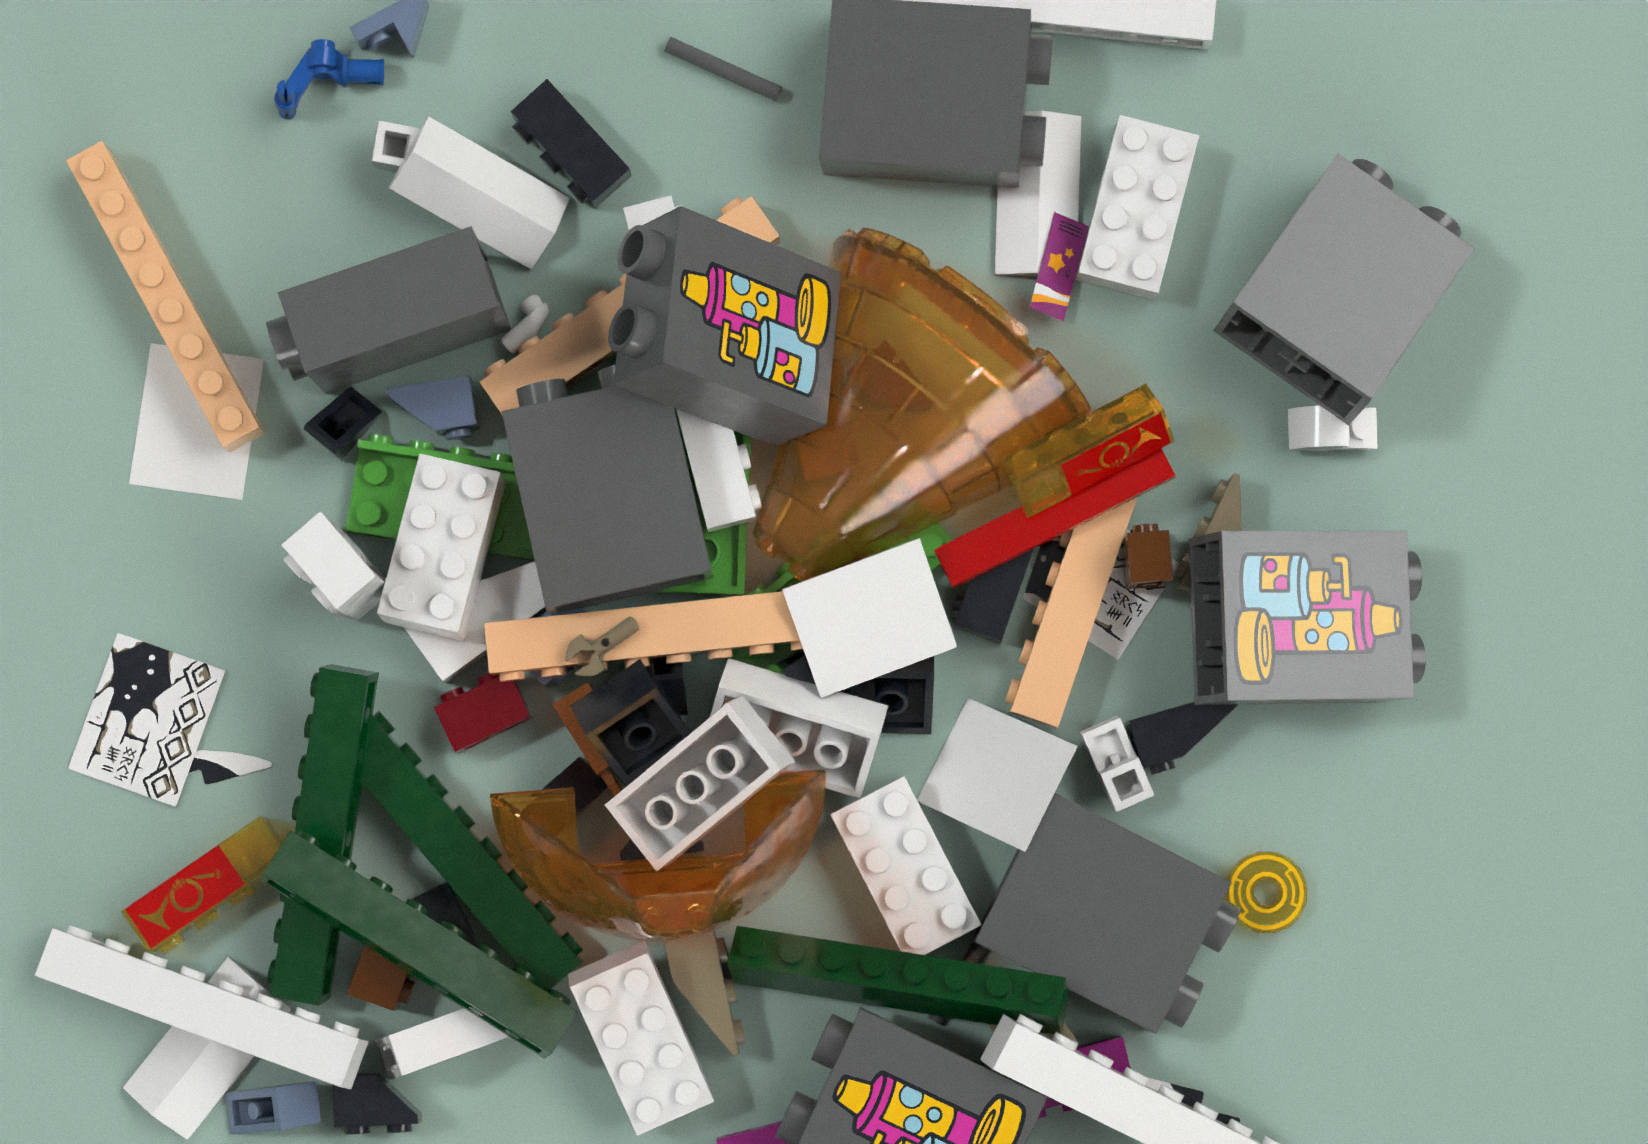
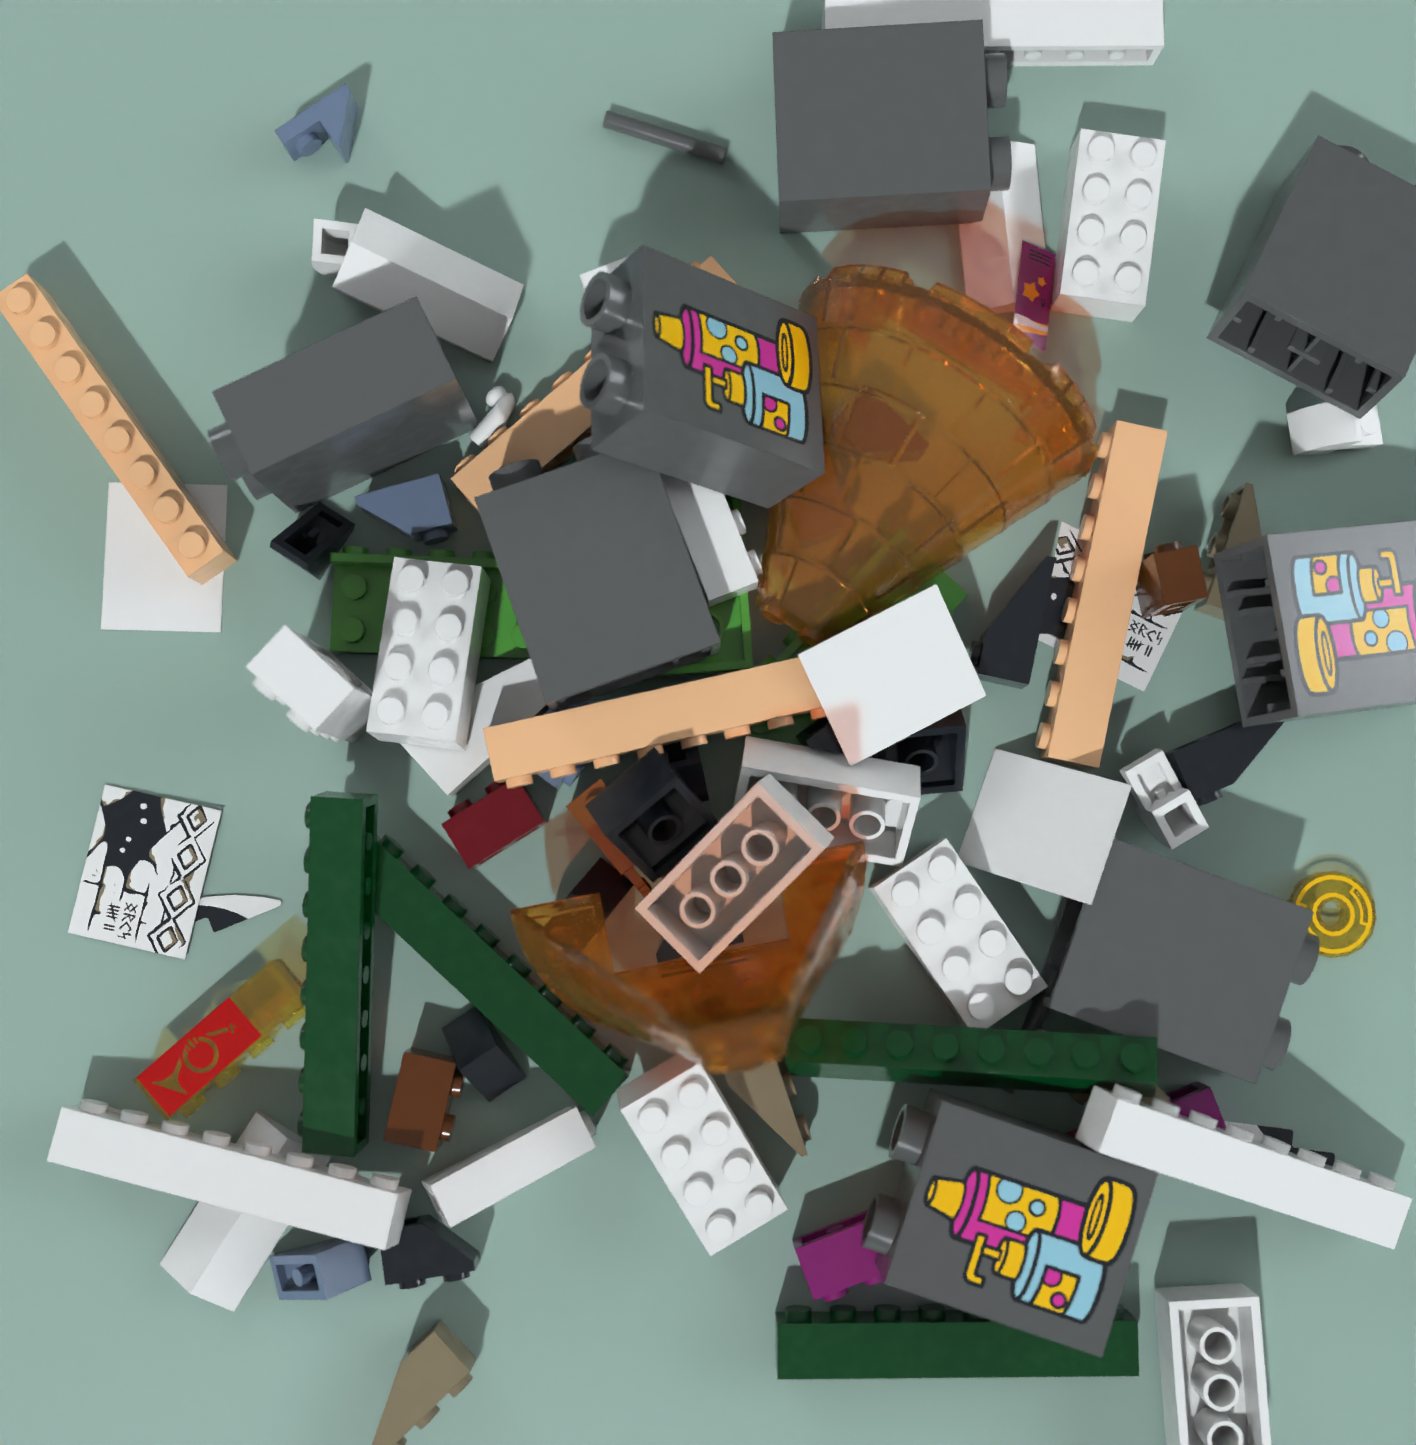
camera: 10 degrees left, 0 degrees up
dark green brick [259,830,577,1059] -> none
blue pin [274,39,384,119] -> none
black brick [511,79,632,208] -> none
dark tan bar [565,616,639,677] -> none
red tile [934,448,1176,589] -> none
clear yellow brick [999,384,1175,518] -> none

